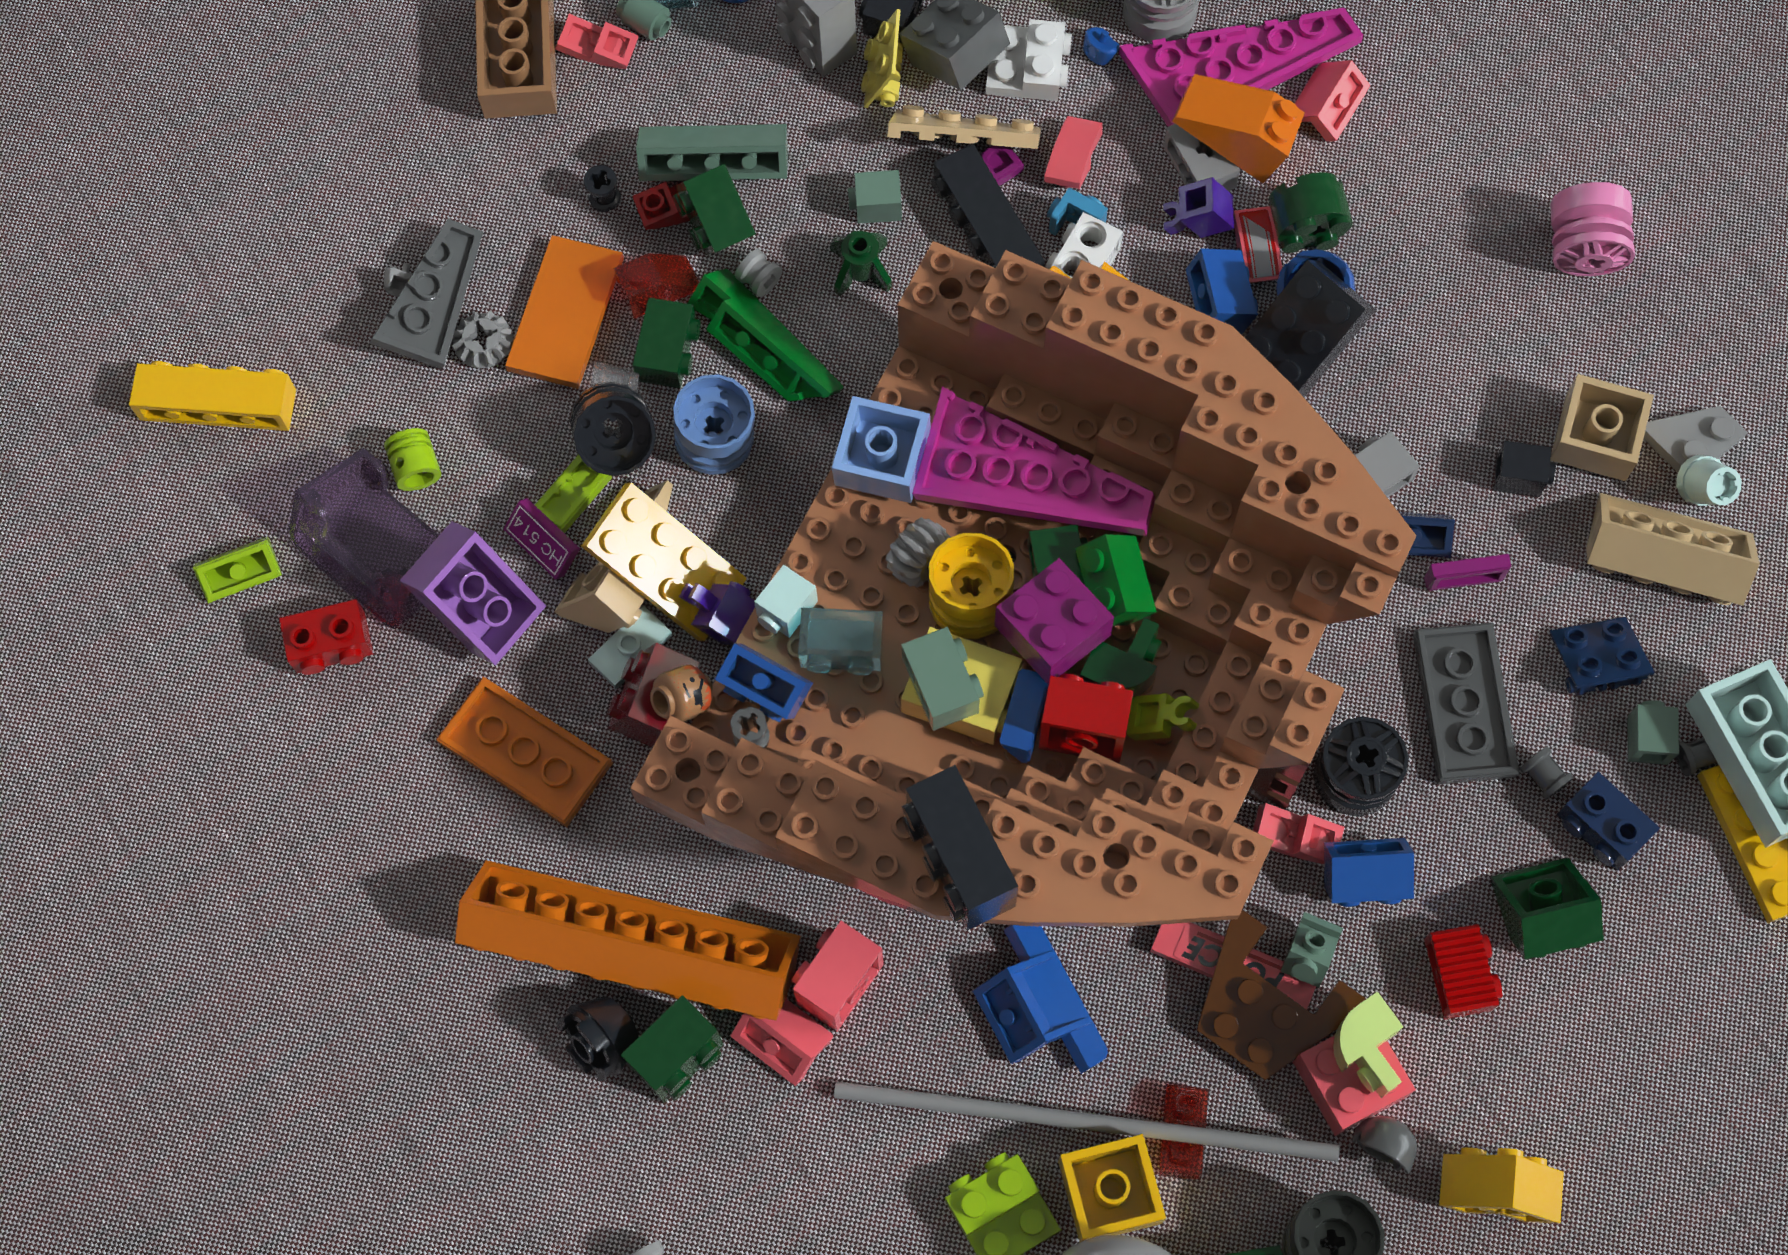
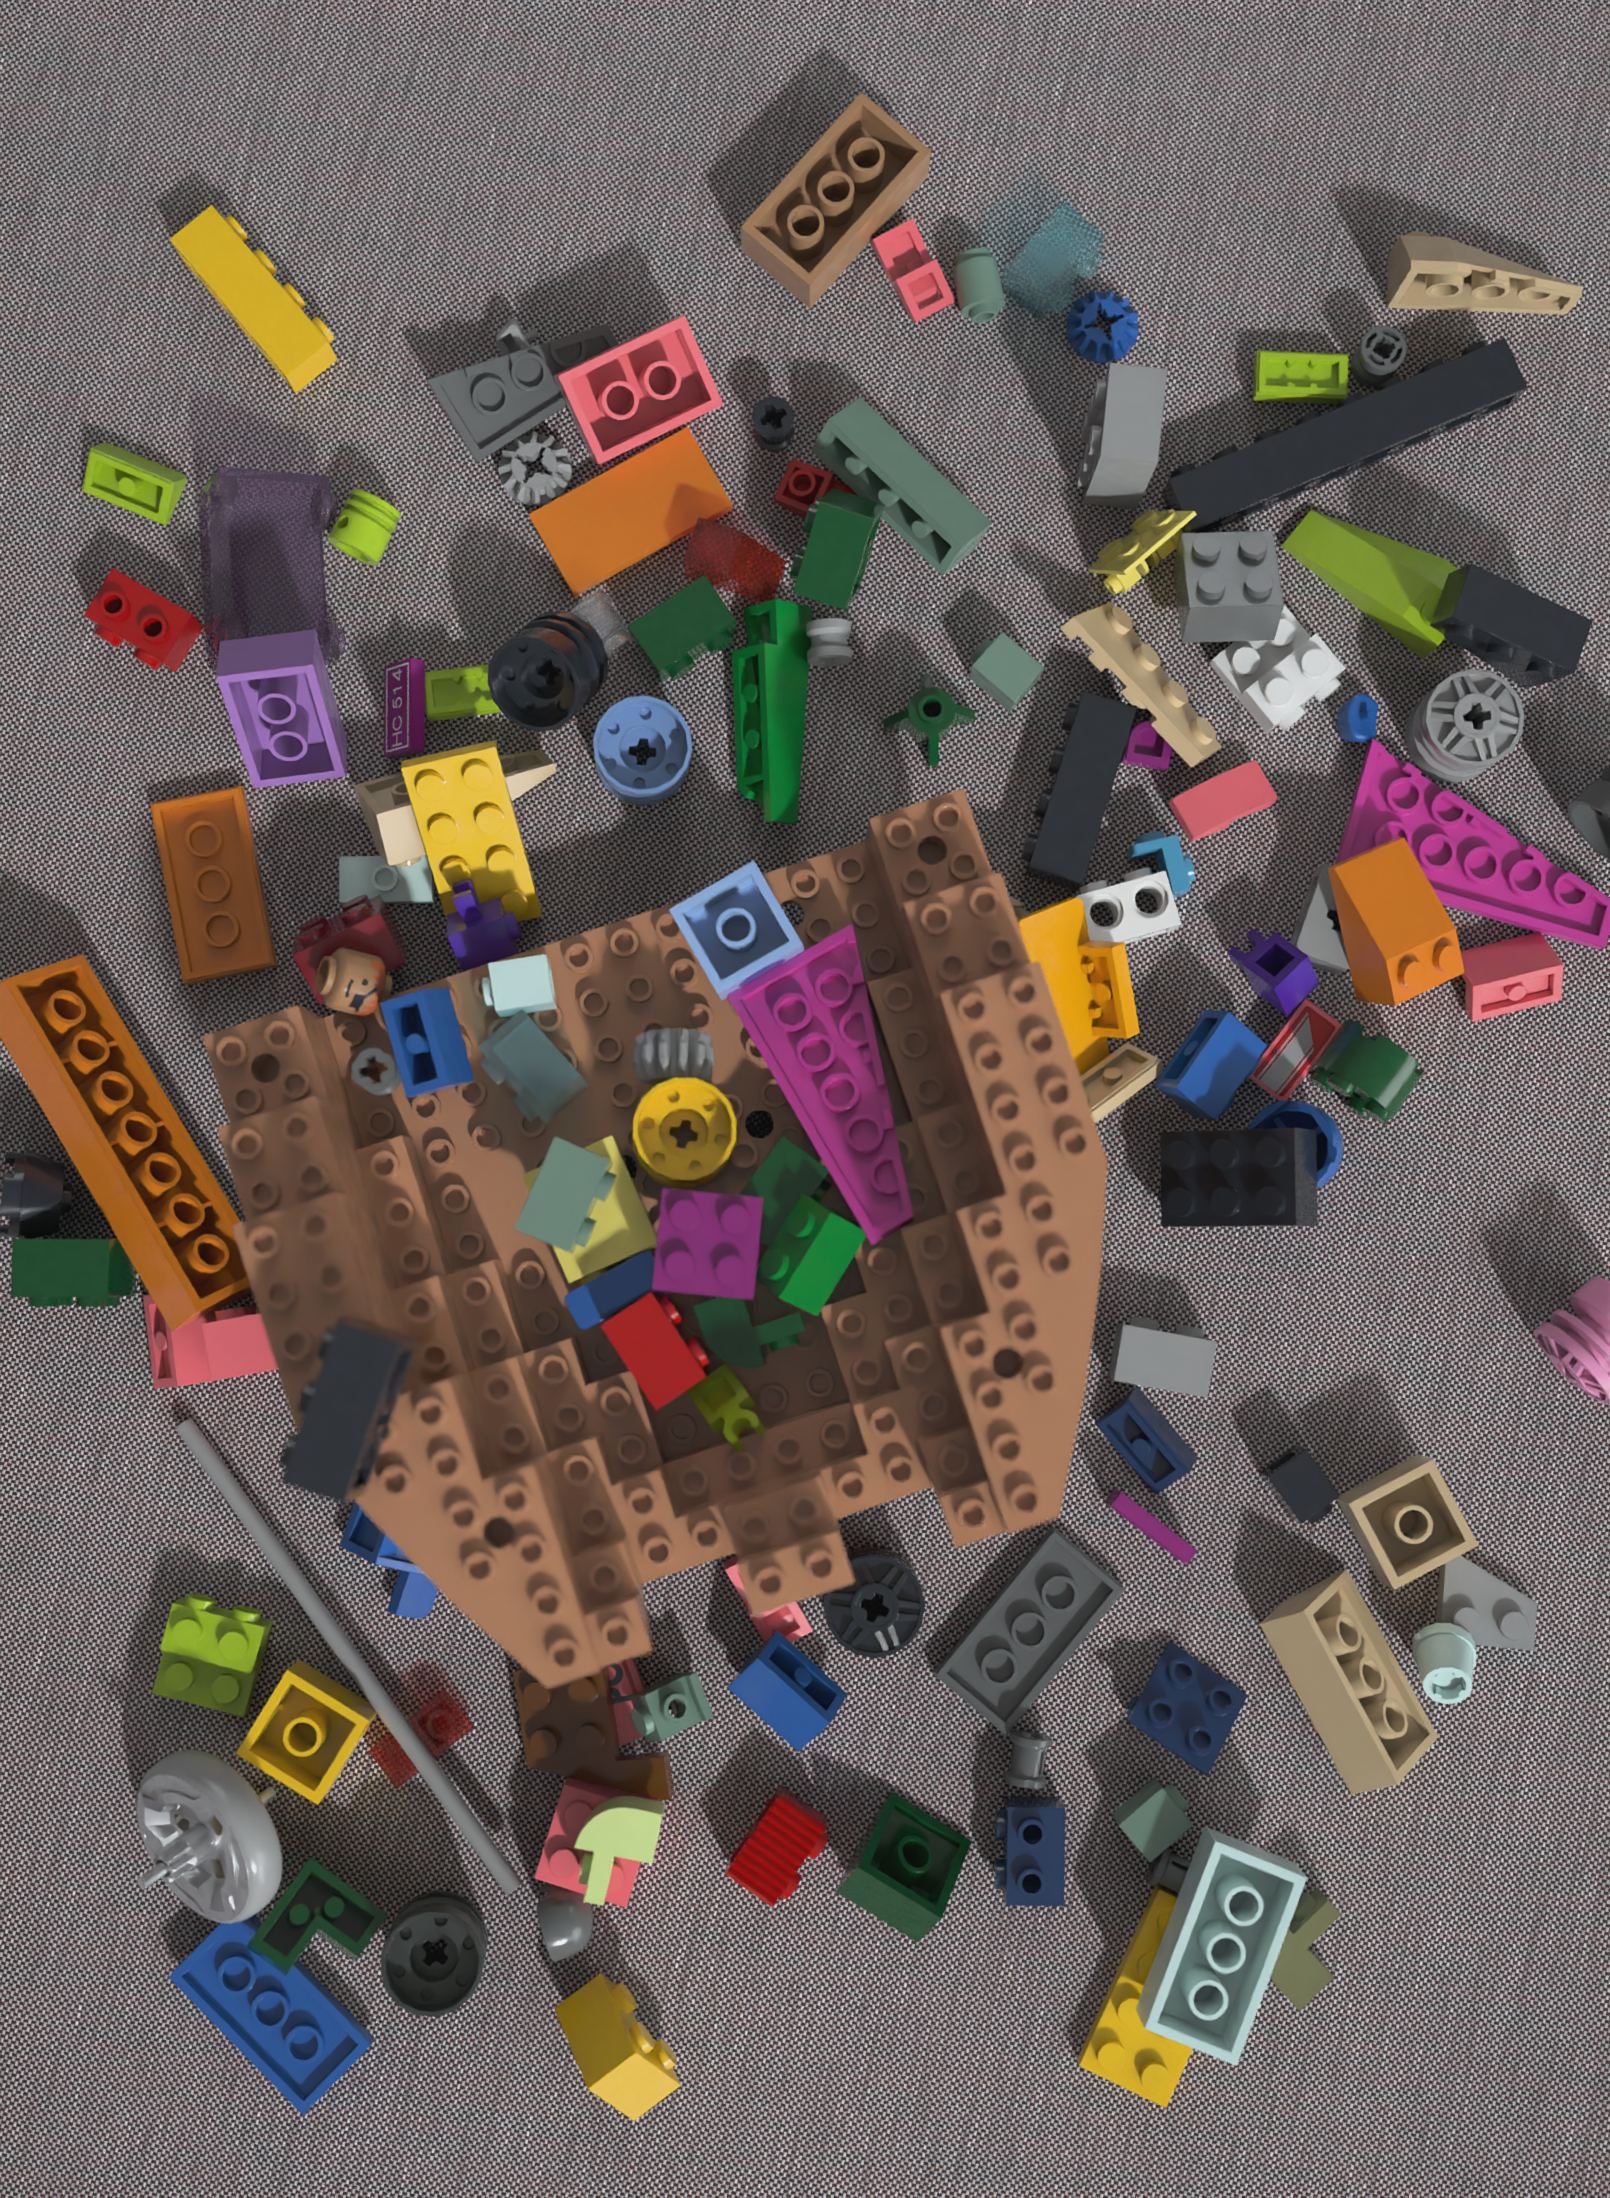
camera: 40 degrees right, 15 degrees up
none -> coral brick [553,315,724,465]

